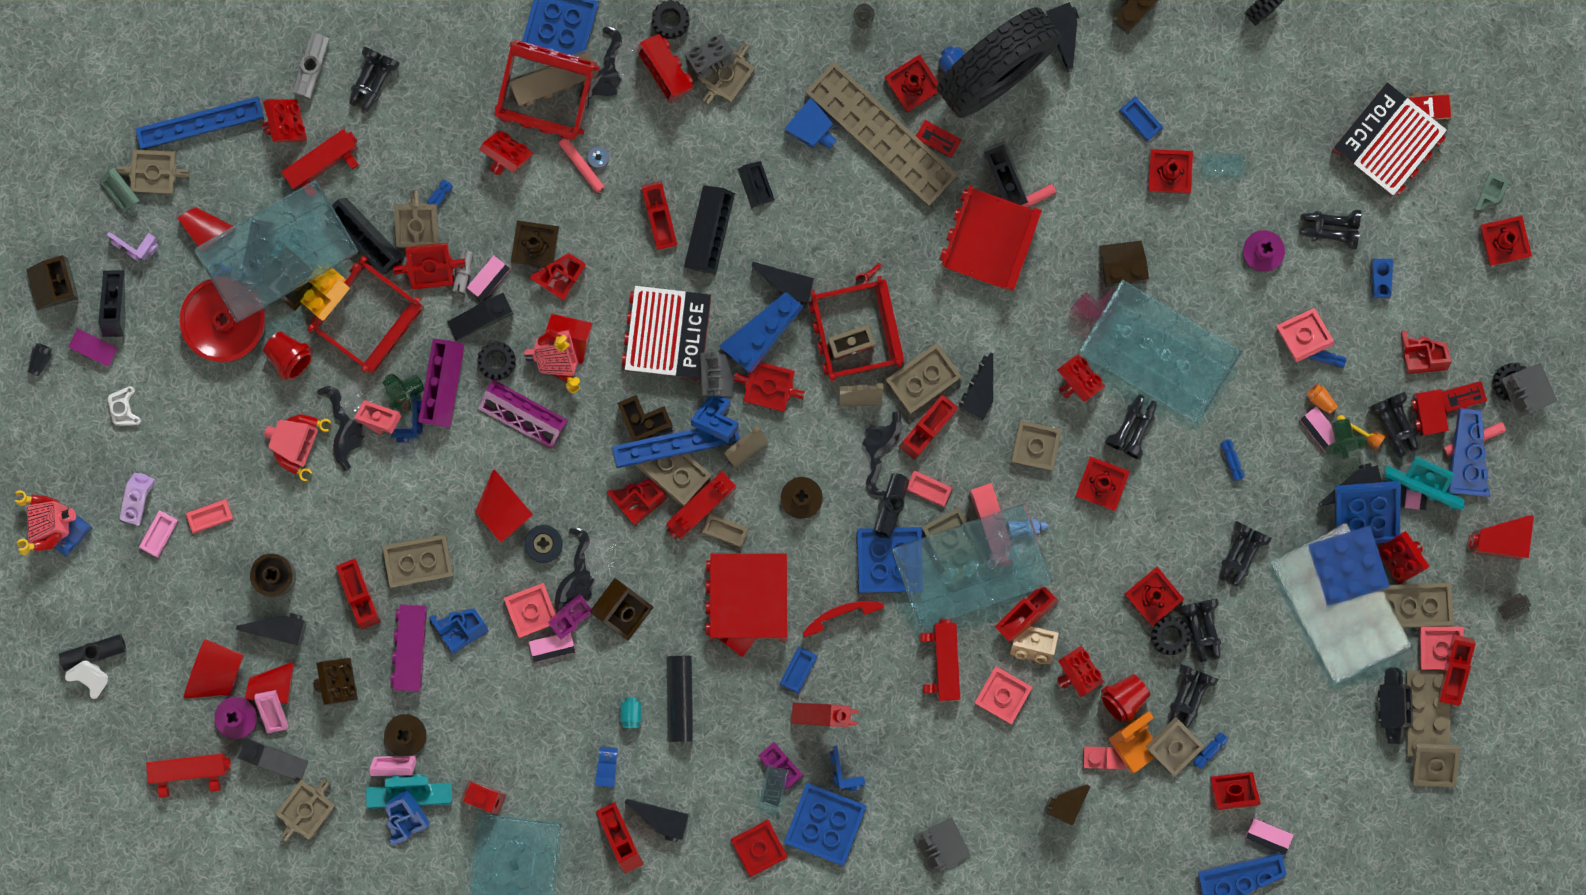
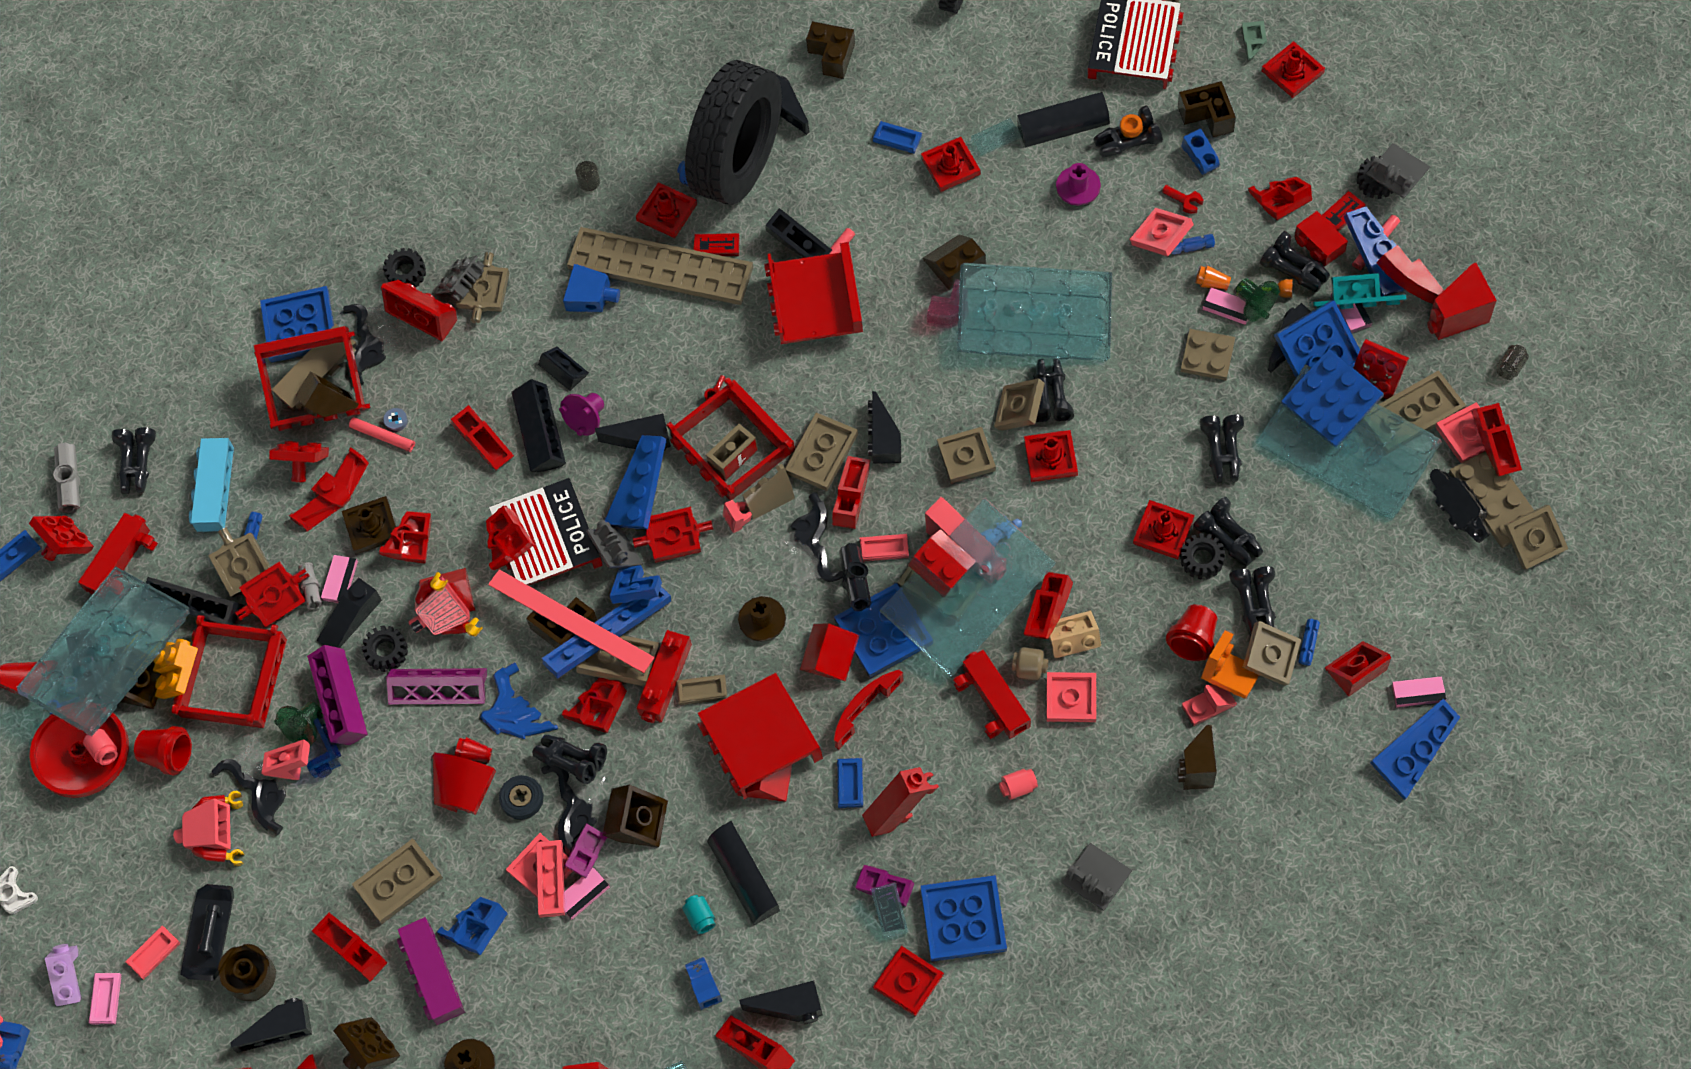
camera: 20 degrees left, 20 degrees down
dark tan slope [724,425,769,468] -> none
blue bracket [829,746,865,792] -> none
red plate [1057,354,1105,403] -> none
red plate [1057,645,1104,697] -> none
blue axle [1221,439,1245,481] -> none
none -> coral brick [83,729,118,765]
none -> black piece [180,884,234,981]
none -> medium azure brick [189,438,234,532]
none -> red plate [289,447,369,531]
none -> dark brown slope [296,371,359,417]
none -> red cone [455,737,493,763]
none -> blue animal [480,662,558,739]
none -> red slope [486,506,534,571]
none -> coral piece [488,569,655,673]
none -> black piece [532,735,607,784]
none -> coral plate [536,840,565,918]
none -> magenta piece [559,393,604,436]
none -> coral tile [723,500,752,533]
none -> red slope [800,623,859,682]
none -> red slope [908,529,977,597]
none -> dark tan plate [994,378,1045,431]
none -> coral brick [999,769,1038,800]
none -> dark tan head [1012,647,1049,681]
none -> black brick [1017,92,1110,148]
none -> orange tile [1120,114,1143,138]
none -> red bar [1162,185,1204,214]
none -> dark brown brick [1178,81,1236,138]
none -> dark tan plate [1180,329,1236,381]
none -> slope [1376,245,1444,304]

